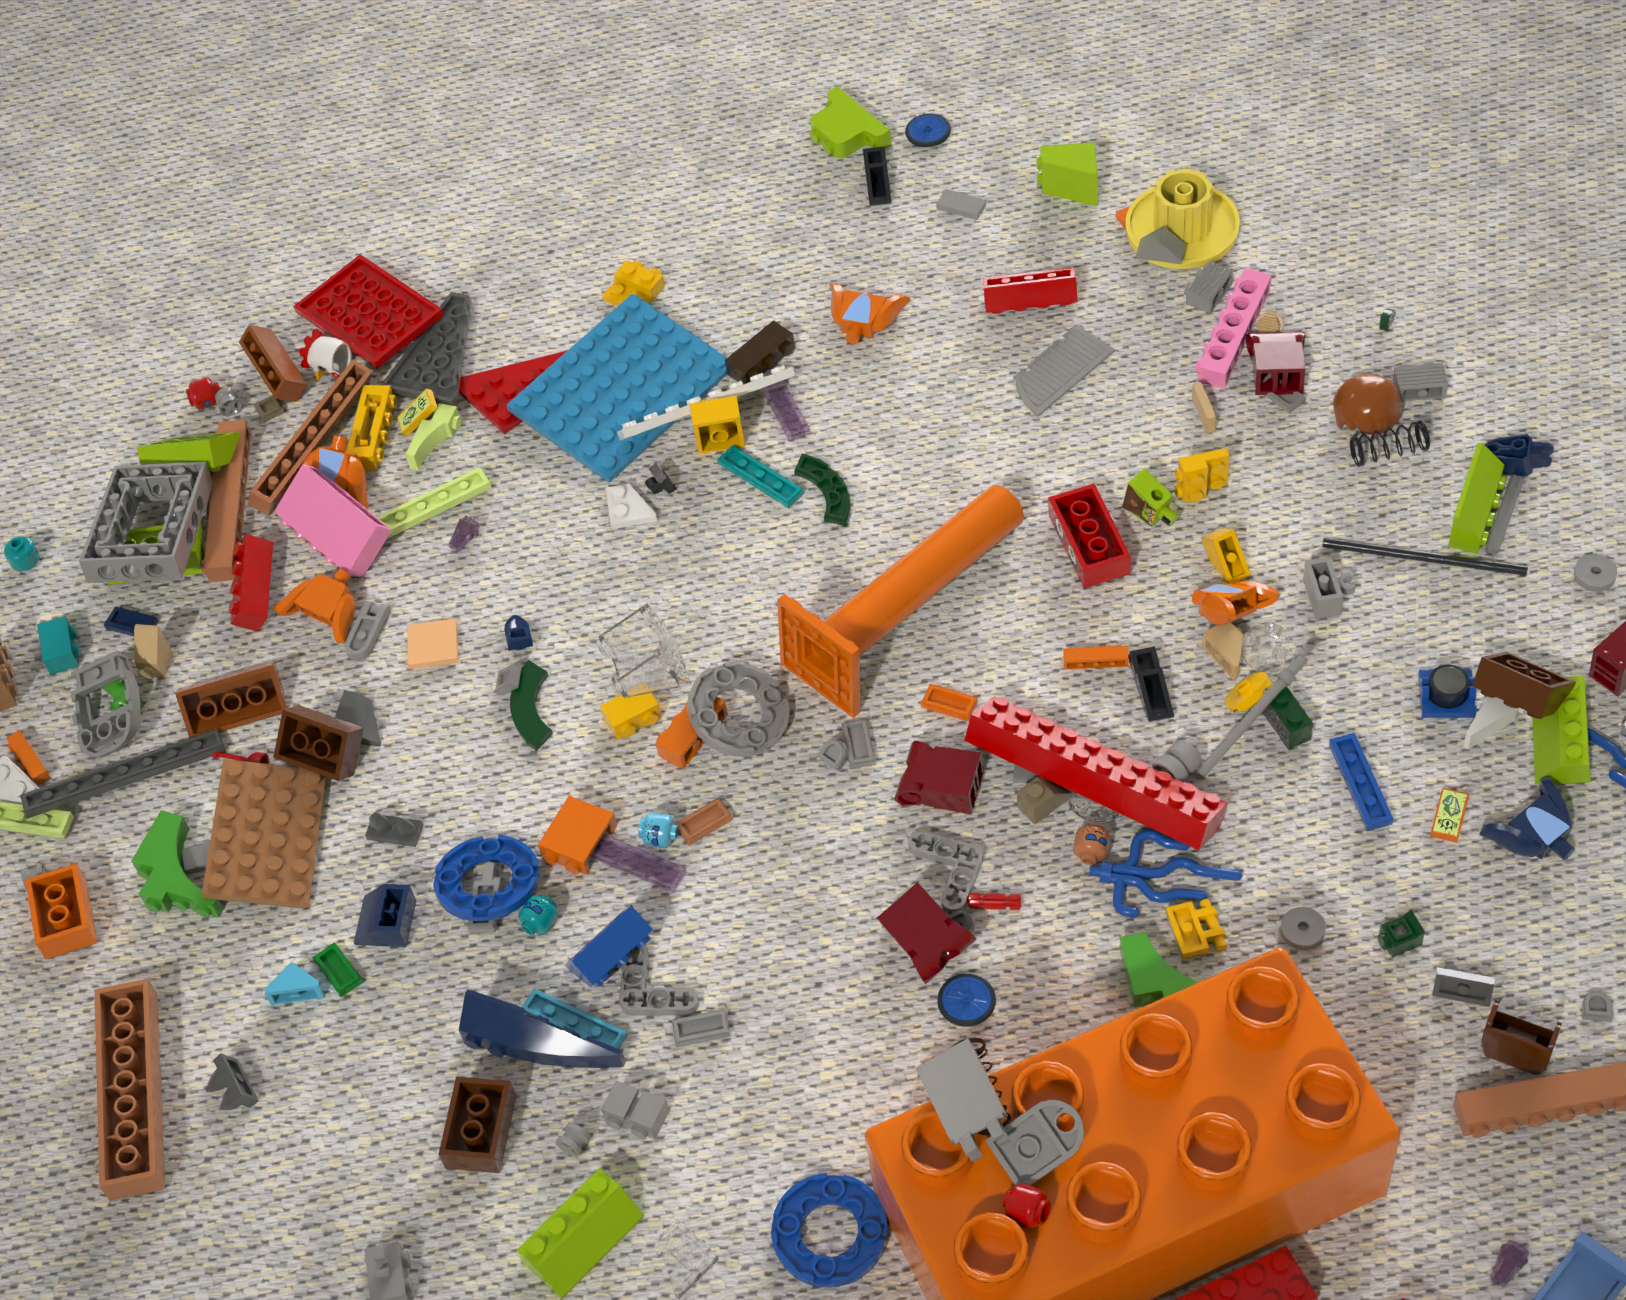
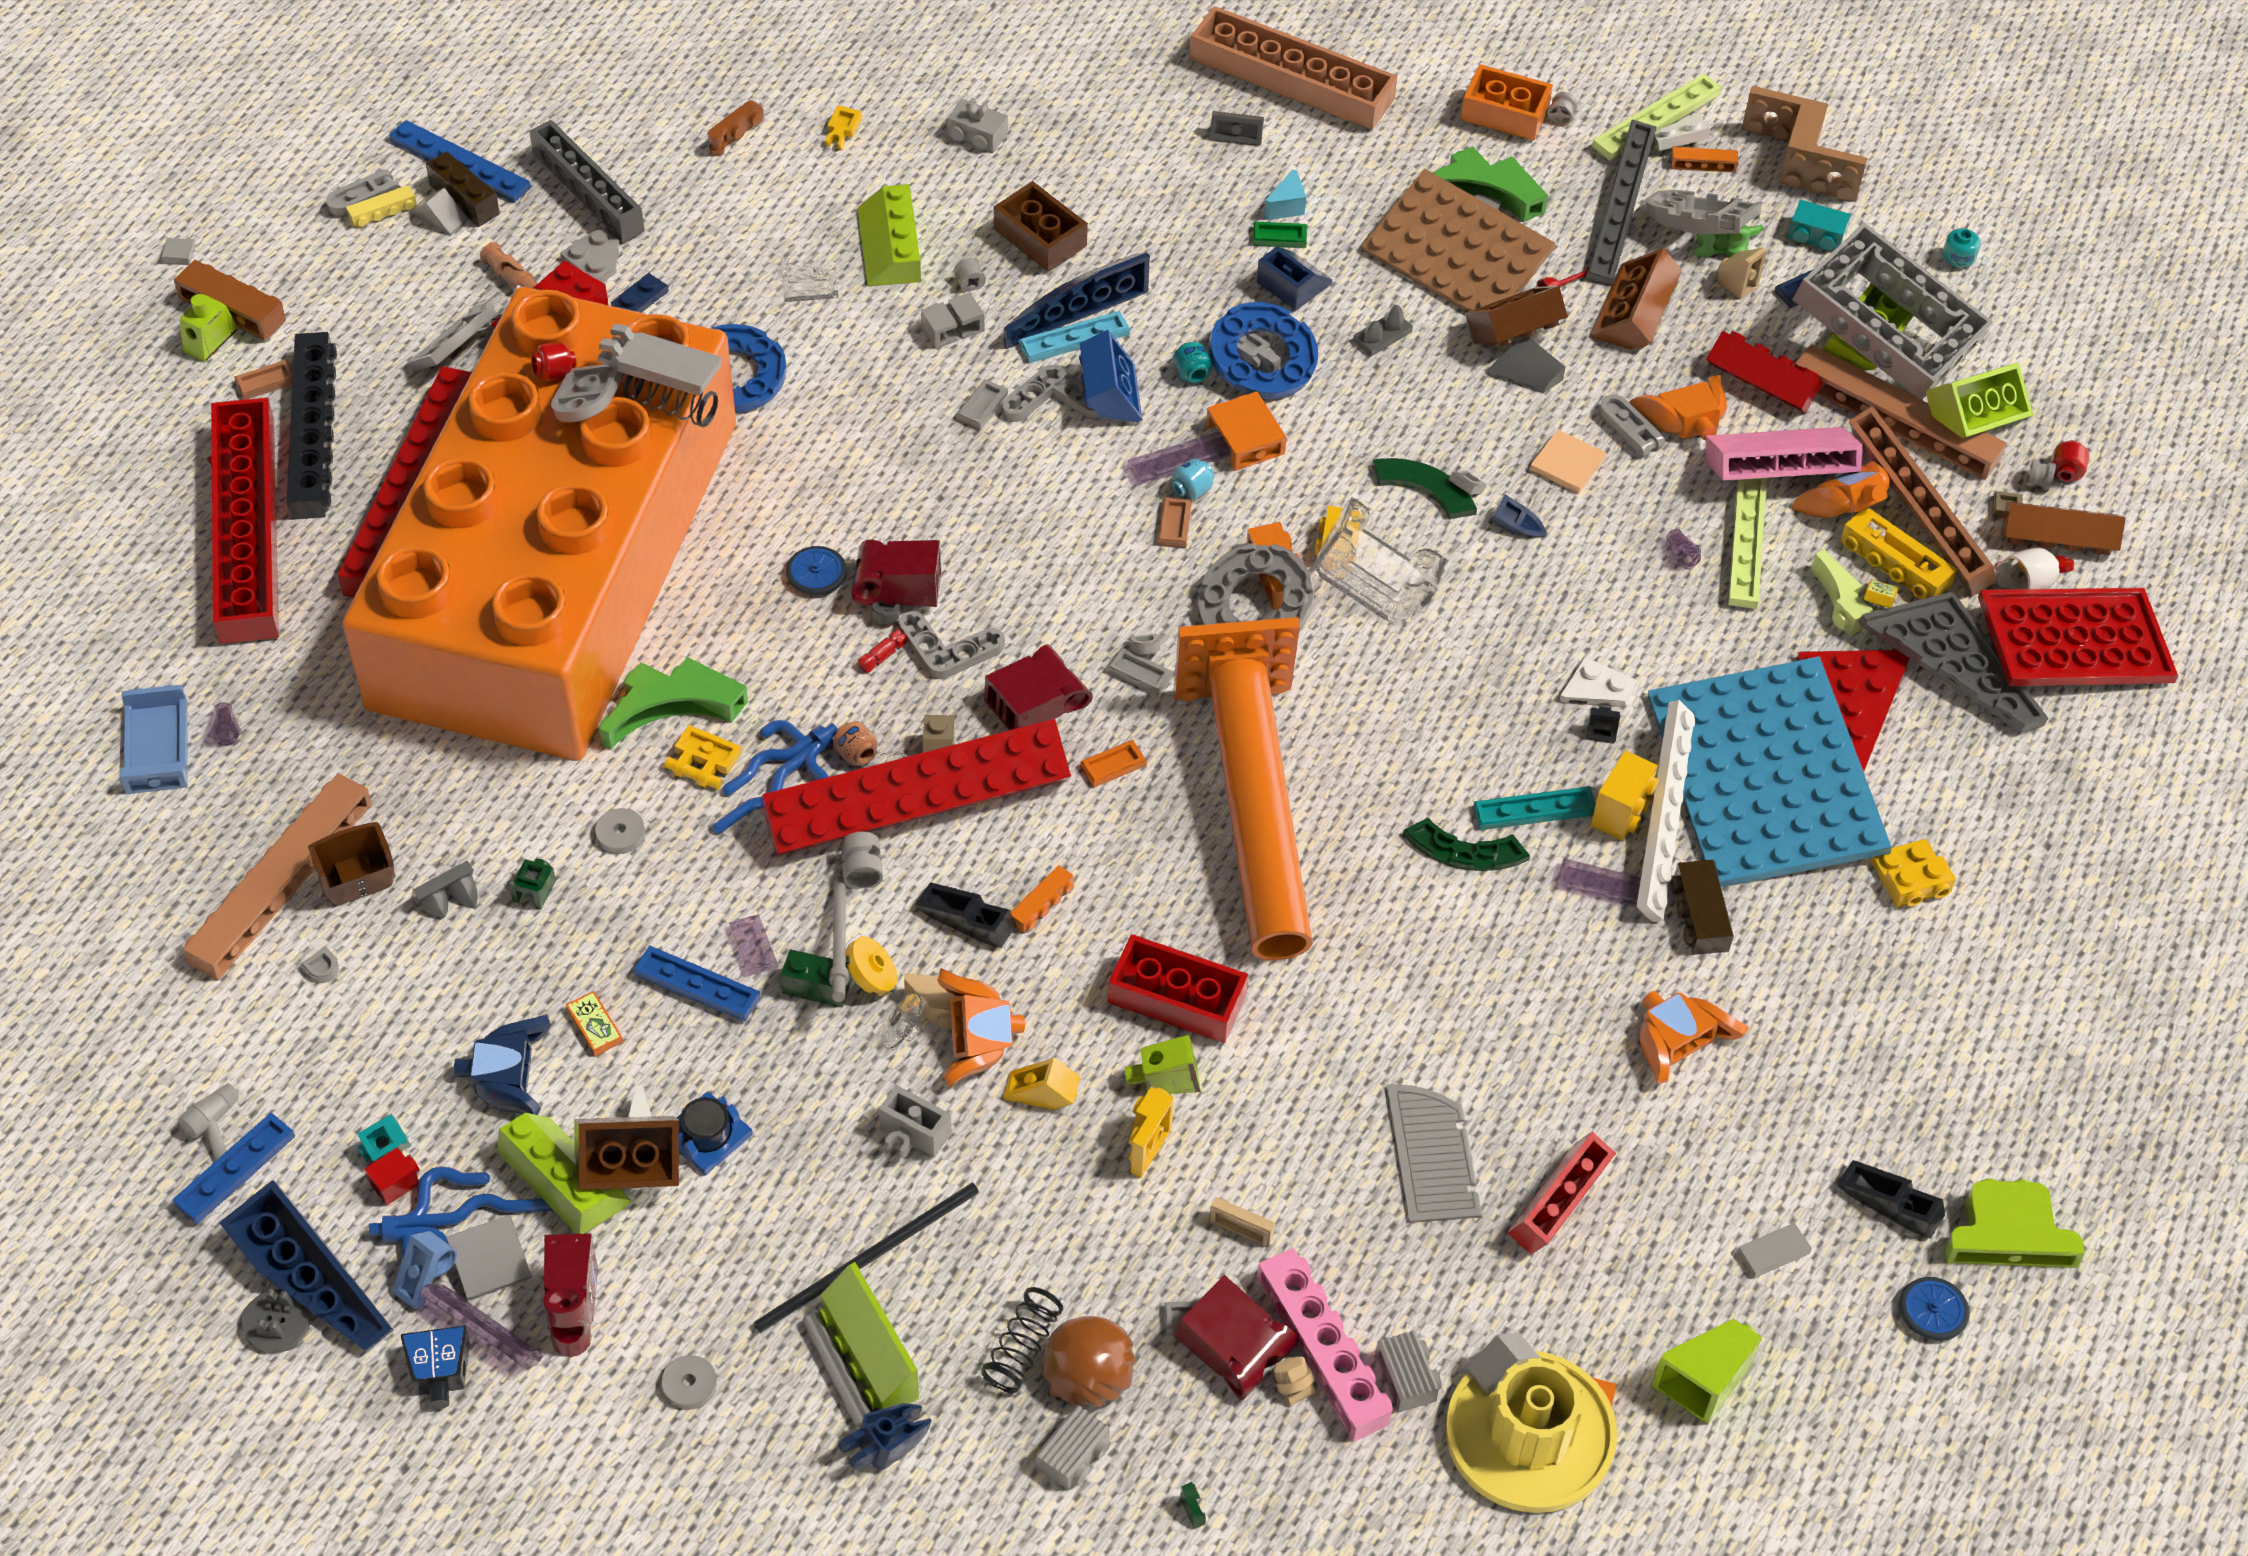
camera: 120 degrees right, 0 degrees up
none -> tile [729,914,778,977]

